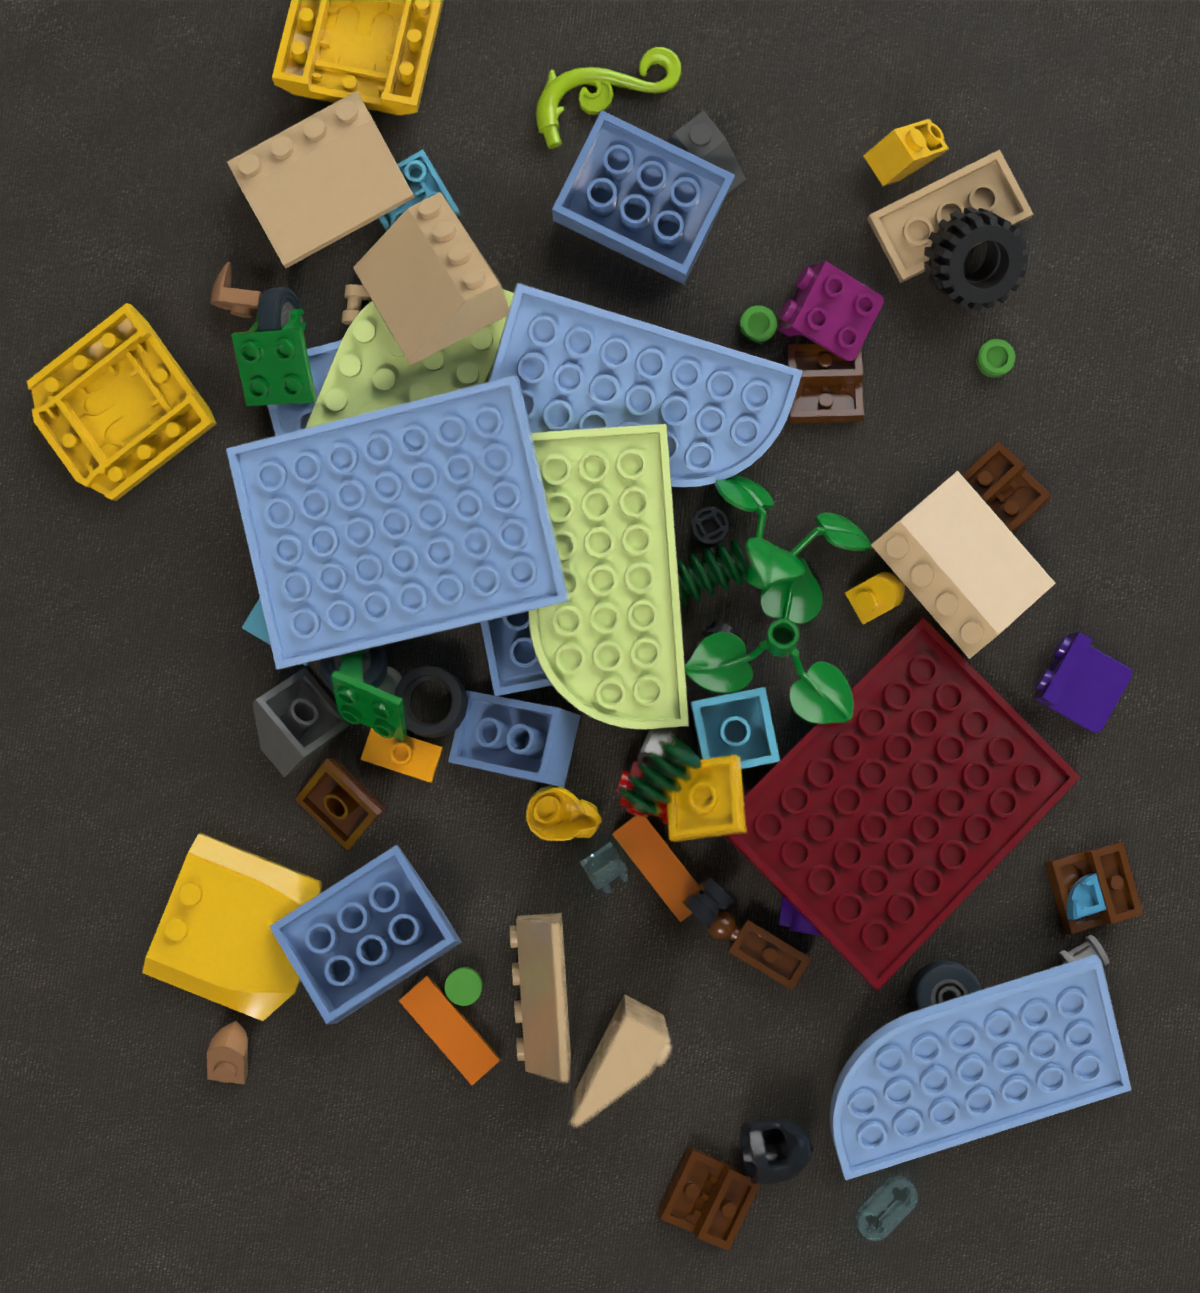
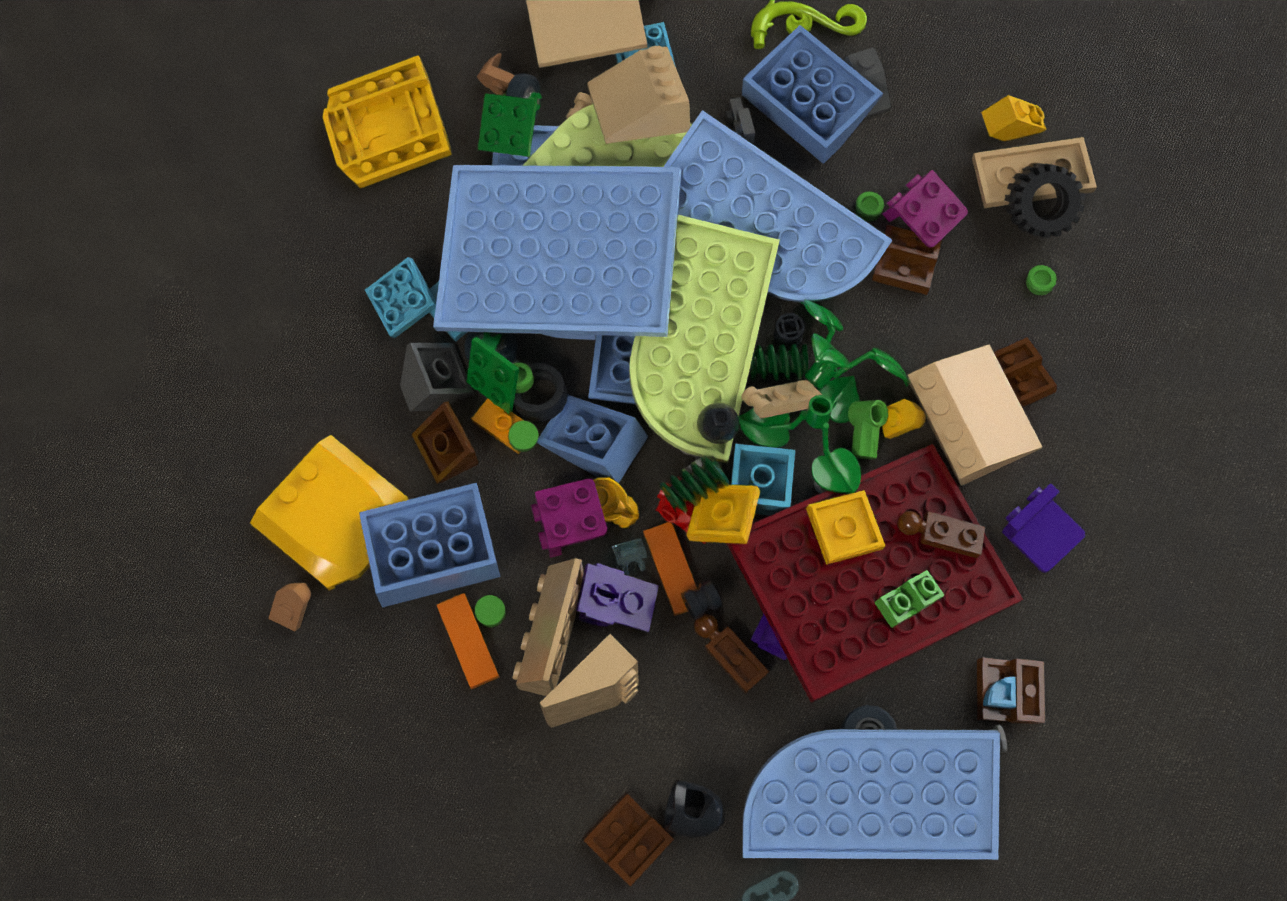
camera: 15 degrees right, 15 degrees down
none -> medium azure tile [365,257,436,338]
none -> bright green tile [508,421,538,452]
none -> bright green tile [513,362,534,393]
none -> magenta bracket [531,479,607,558]
none -> piece [576,563,659,633]
none -> black brick [697,402,739,444]
none -> dark grey plate [725,97,755,145]
none -> tan plate [741,380,822,418]
none -> yellow plate [806,490,885,565]
none -> bright green piece [848,400,888,459]
none -> bright green slope [874,570,945,628]
none -> reddish brown plate [897,511,985,558]

